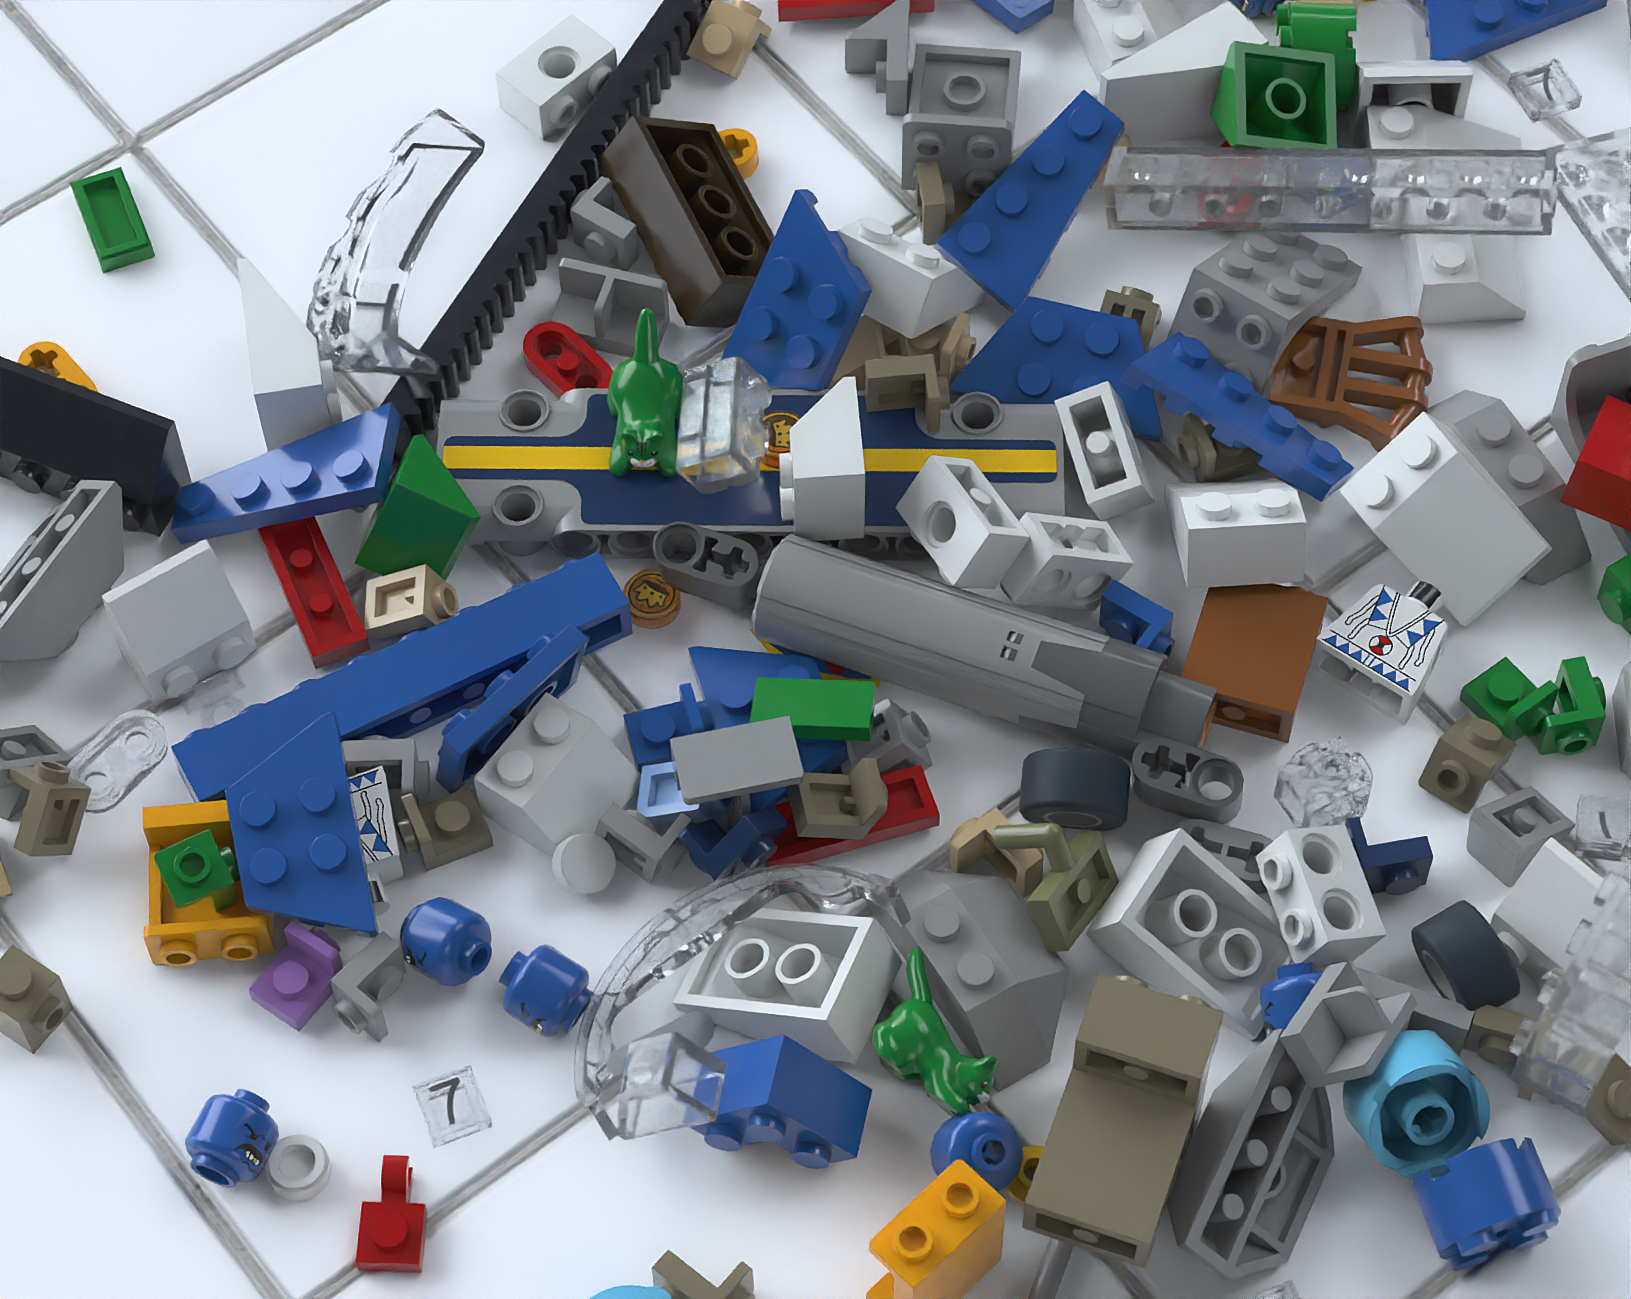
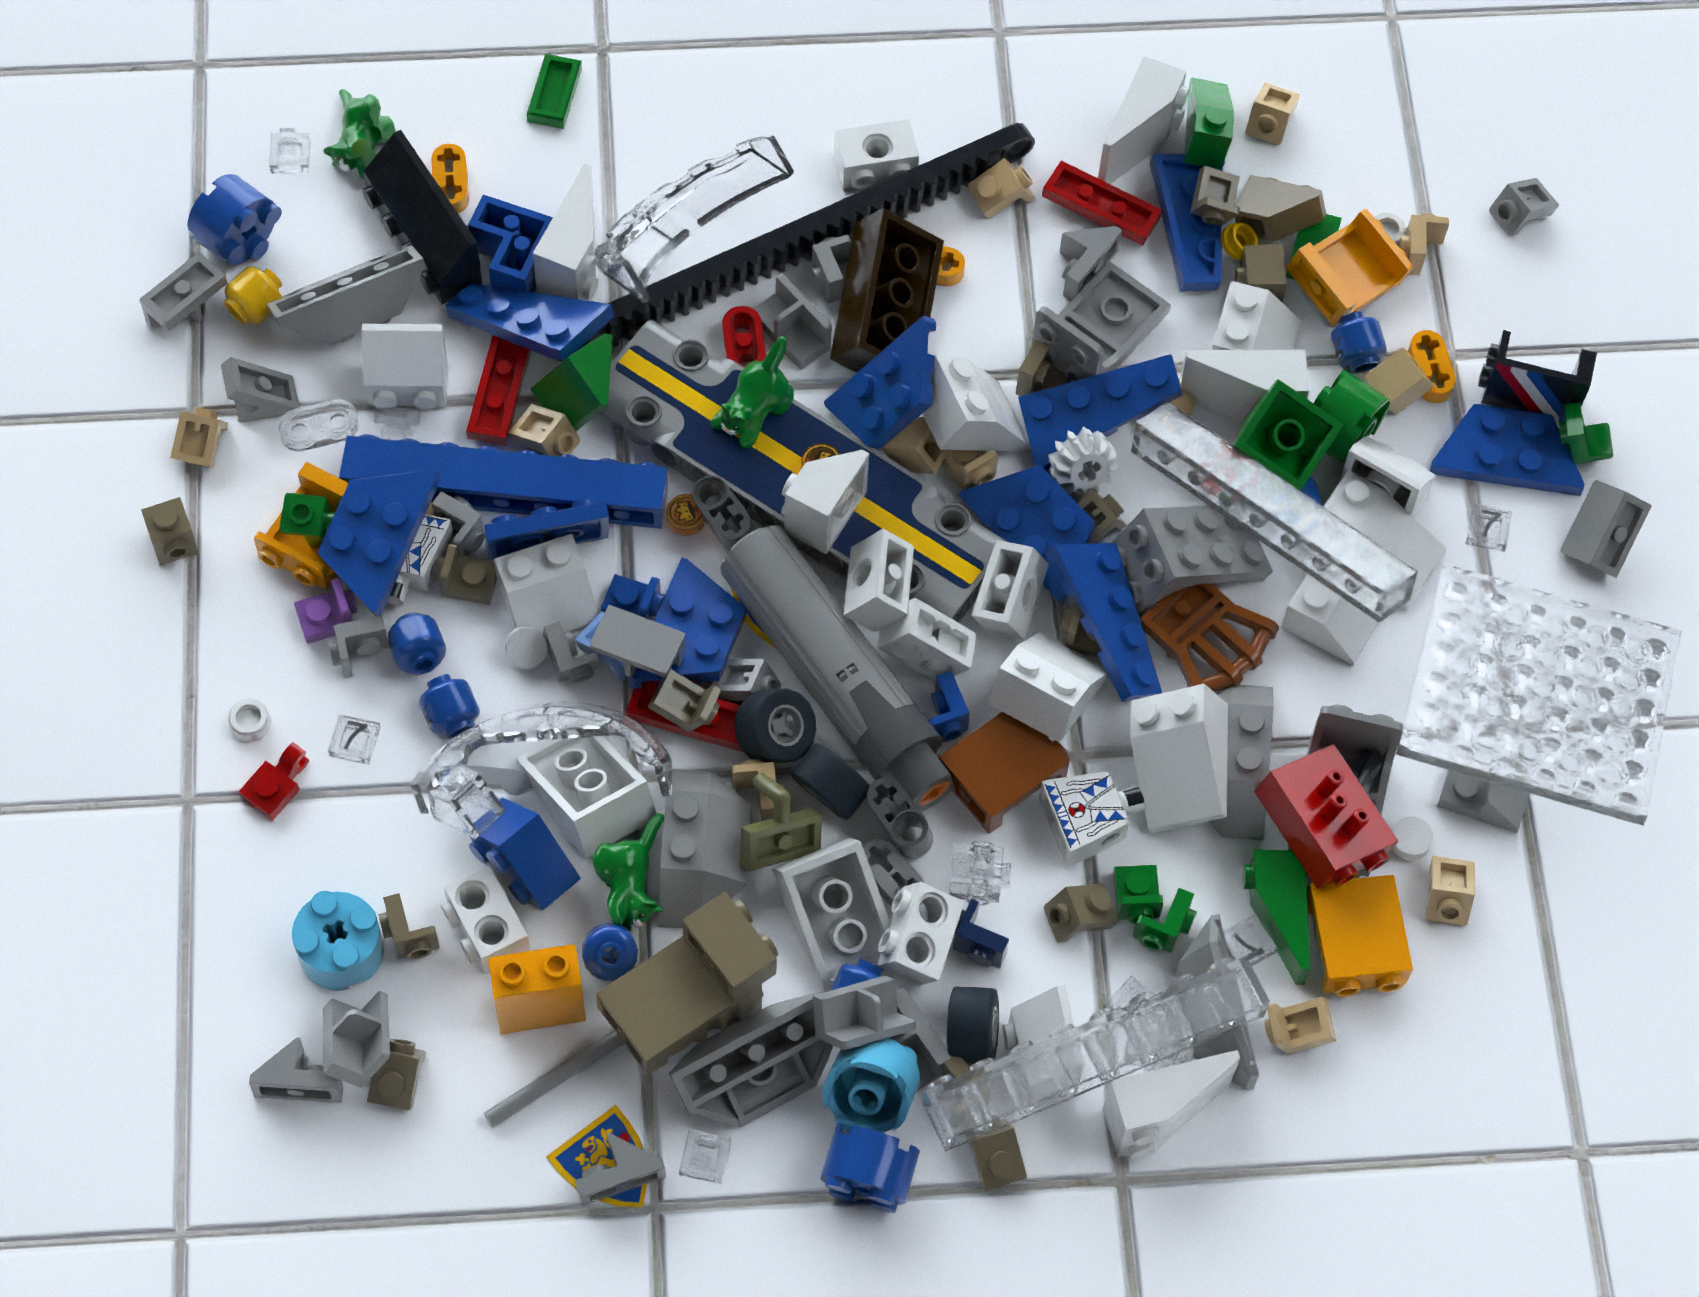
camera: 30 degrees right, 5 degrees up
dark tan bracket [7,760,92,856] -> none
blue head [185,1089,280,1188] -> none
clear brick [676,356,772,495] -> none
dark blue bracket [679,807,789,881] -> none
green tile [750,677,876,741] -> none
dark tan bracket [865,354,950,432] -> none
light grey slope [1466,786,1576,888] -> none
none -> white brick [441,865,530,974]
none -> blue brick [468,194,553,292]
none -> black wheel [734,688,817,764]
none -> white gear [1048,426,1118,498]

